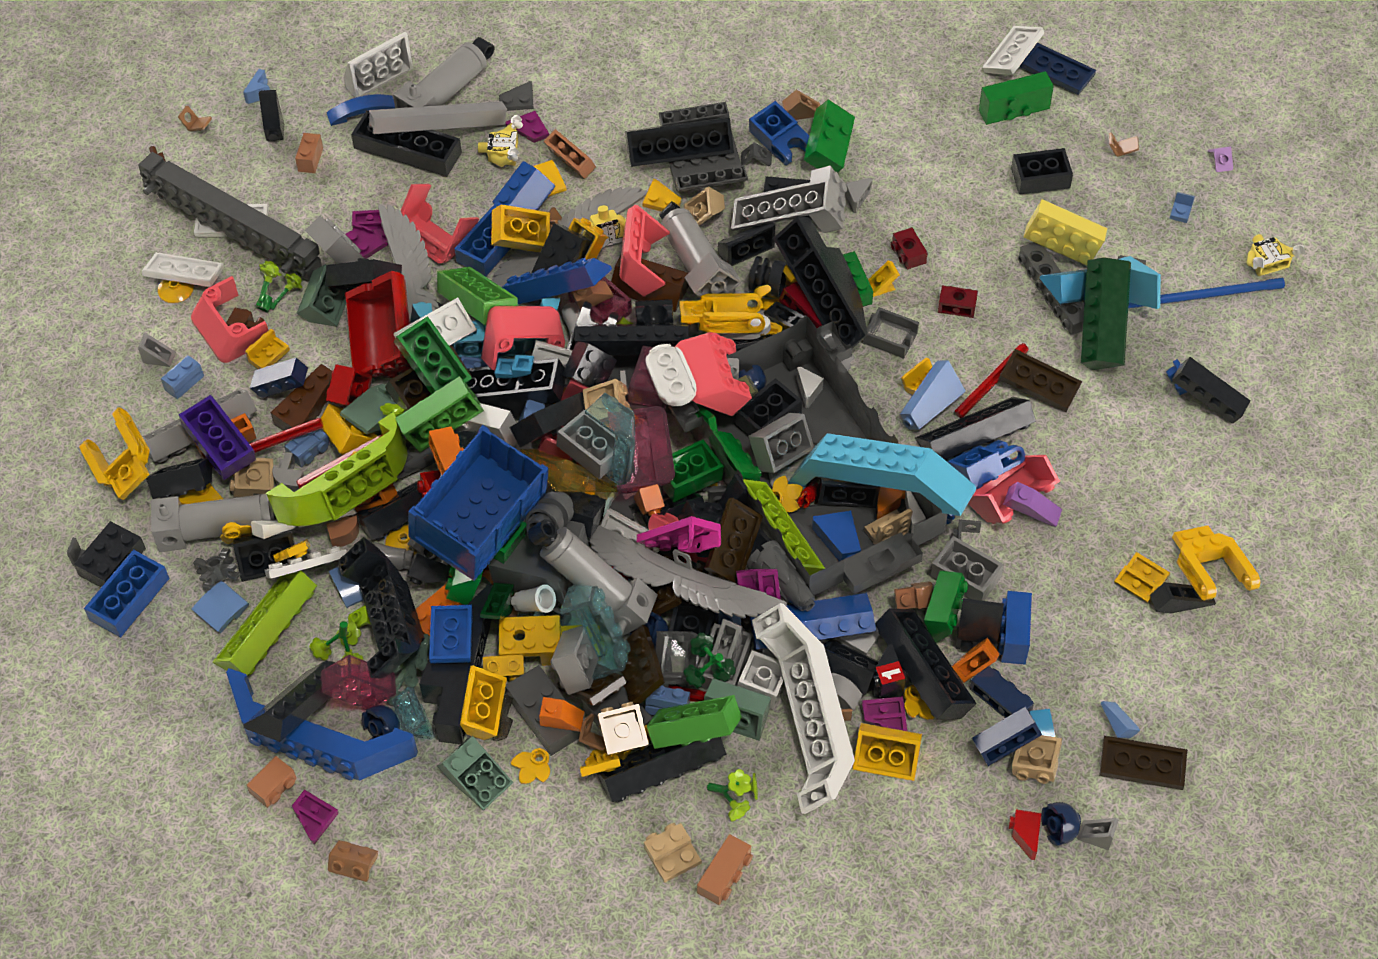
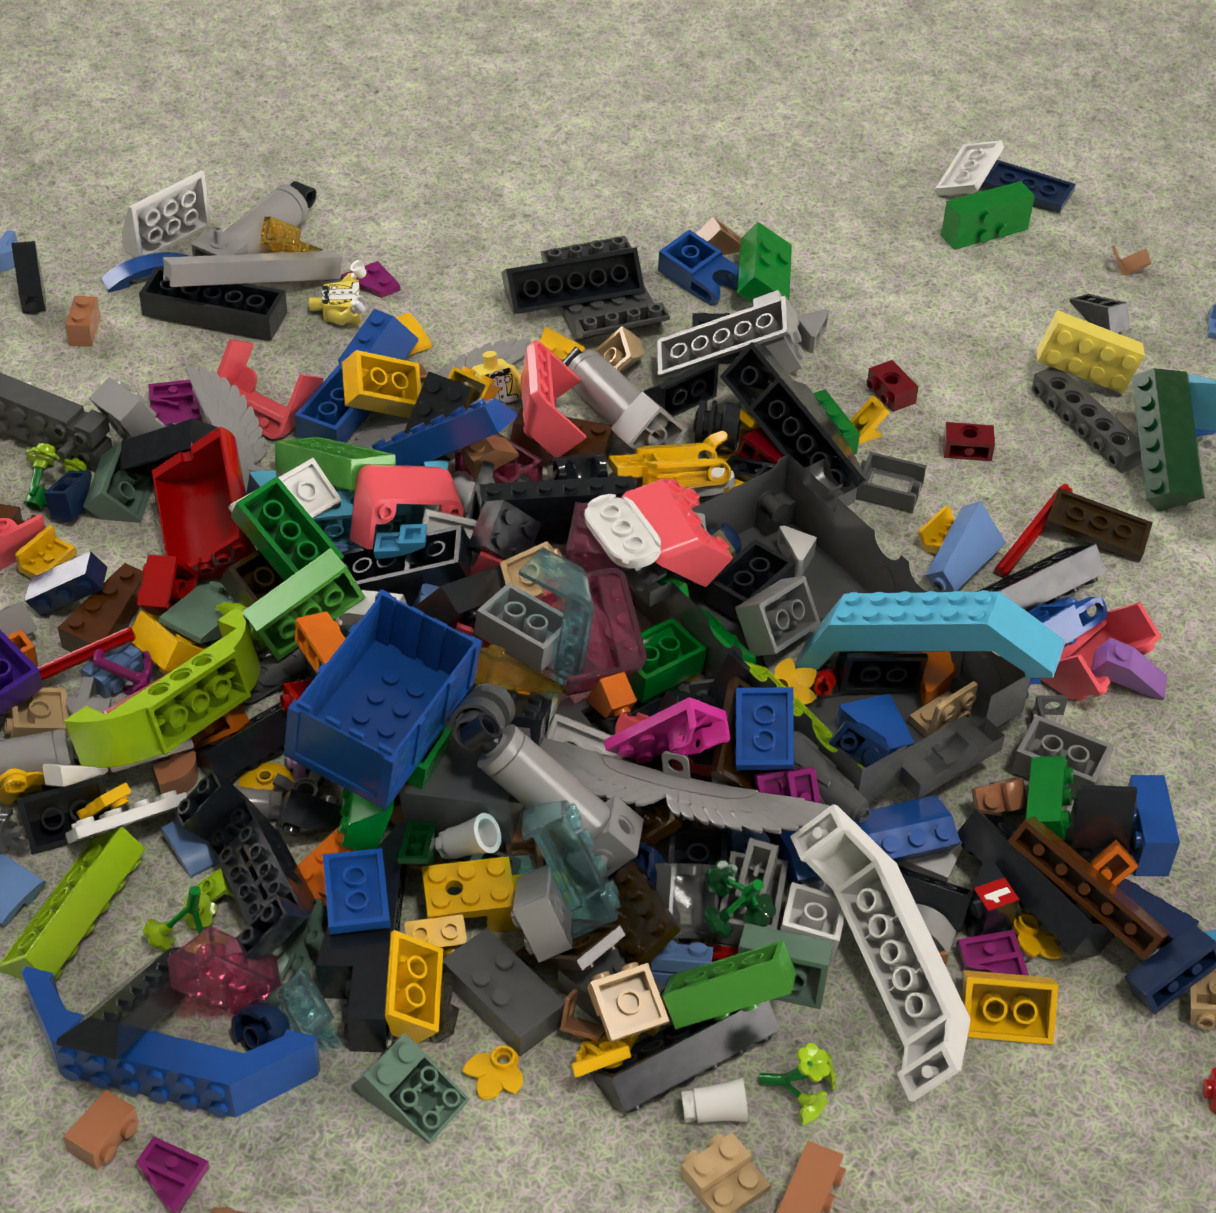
camera: 10 degrees left, 10 degrees down
dark grey wing [499,81,534,111] -> none
orange slope [539,697,584,732] -> none
nougat brick [543,129,596,179] -> none
dark grey bracket [741,142,772,166] -> none
white slope [905,491,926,533] -> none
black brick [1011,148,1073,195] -> none
dark azure slope [1039,269,1087,304] -> none
none -> dark blue slope [44,470,92,522]
none -> magenta piece [93,649,153,695]
none -> clear yellow bracket [260,216,323,252]
none -> white plant [681,1078,748,1123]
none -> blue plate [736,687,794,770]
none -> dark blue slope [828,720,890,768]
none -> reddish brown brick [1007,816,1171,960]
none -> black slope [1070,293,1130,334]

